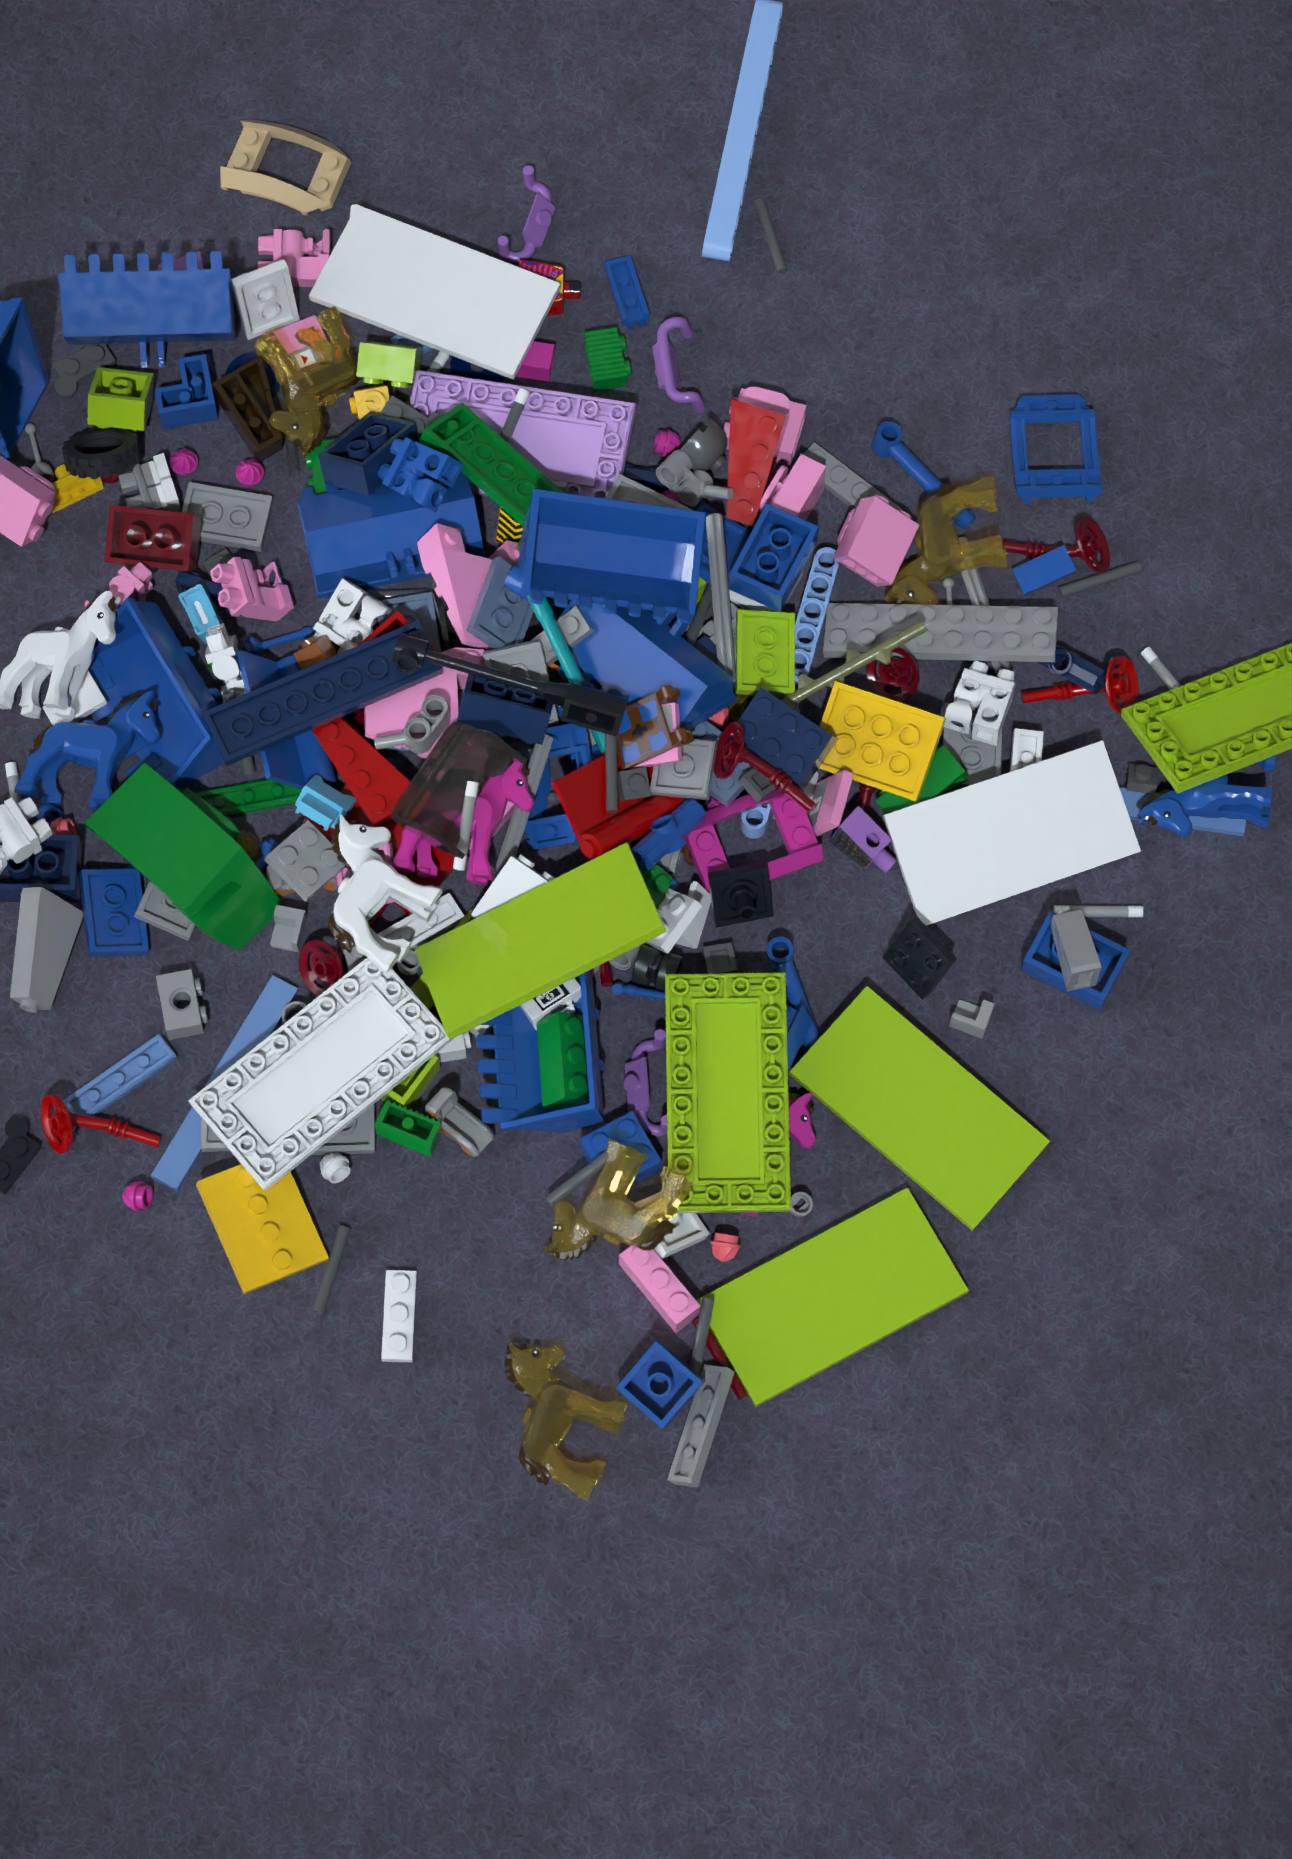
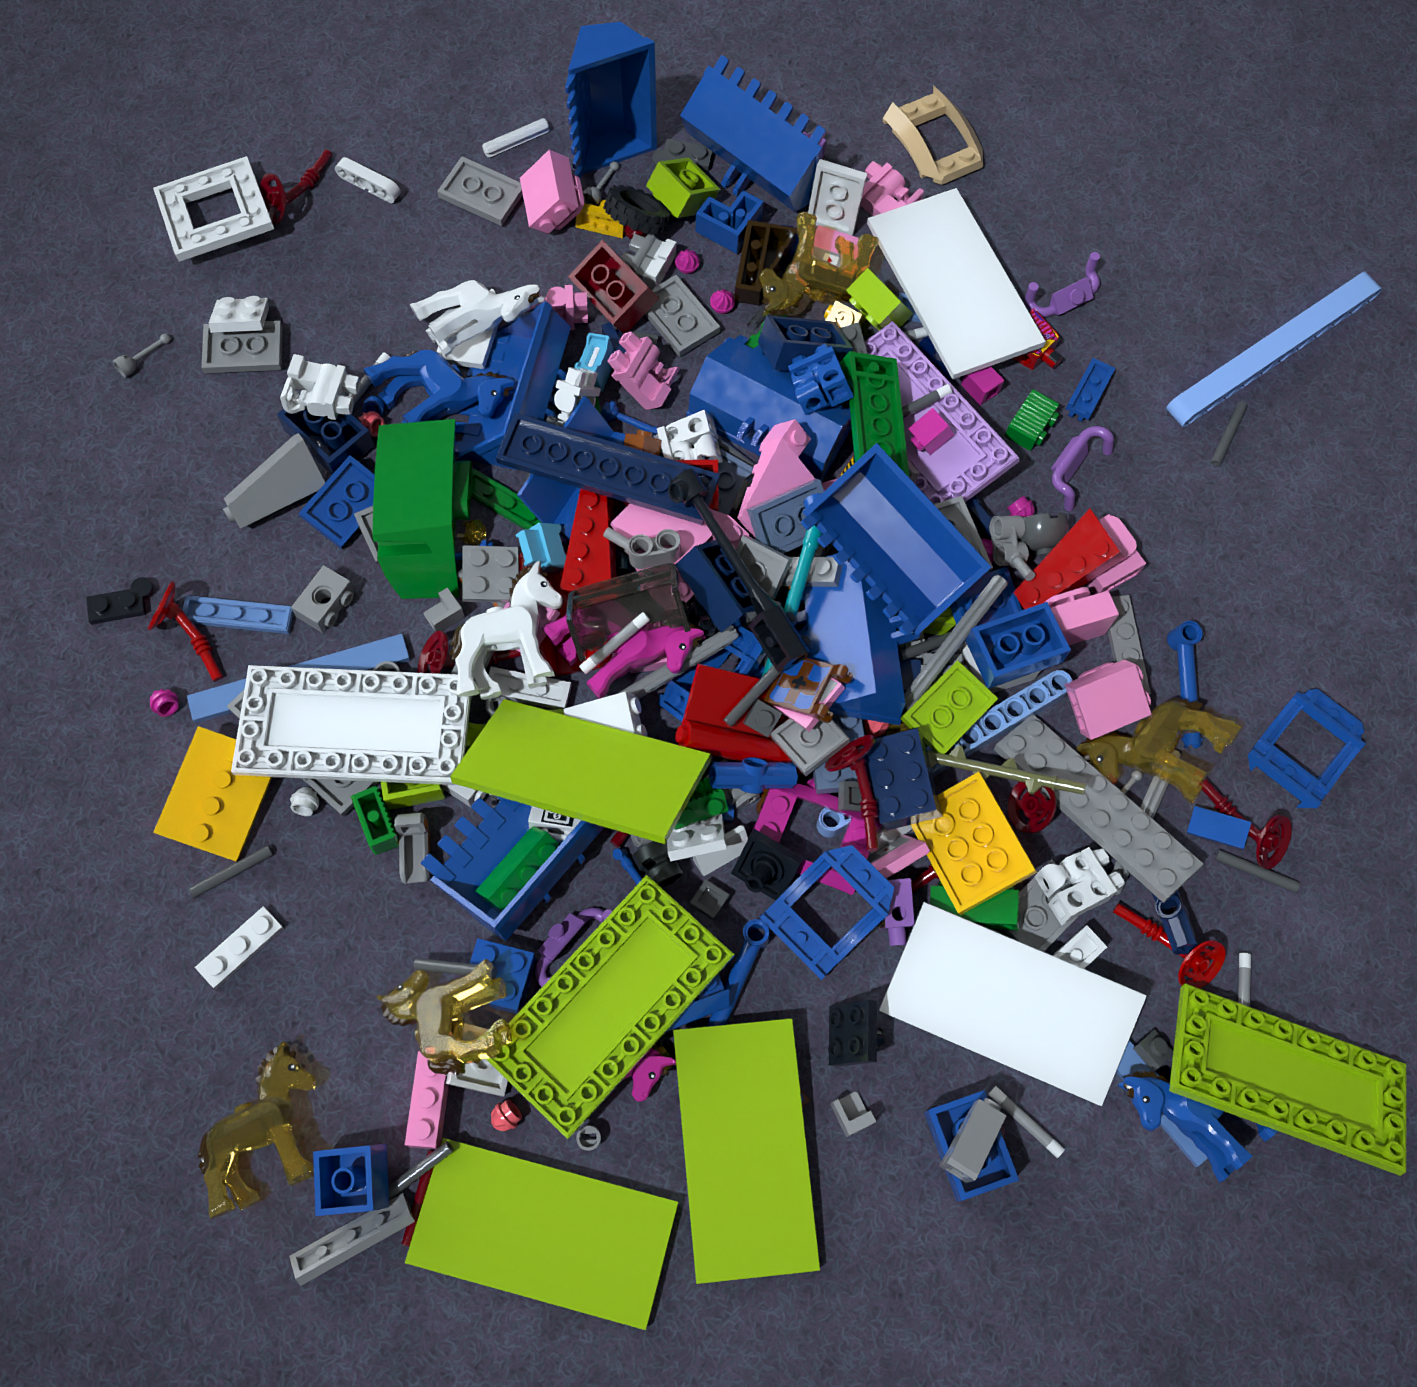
camera: 40 degrees right, 0 degrees up
none -> blue wedge [759,845,895,980]
none -> dark pink brick [908,408,954,455]

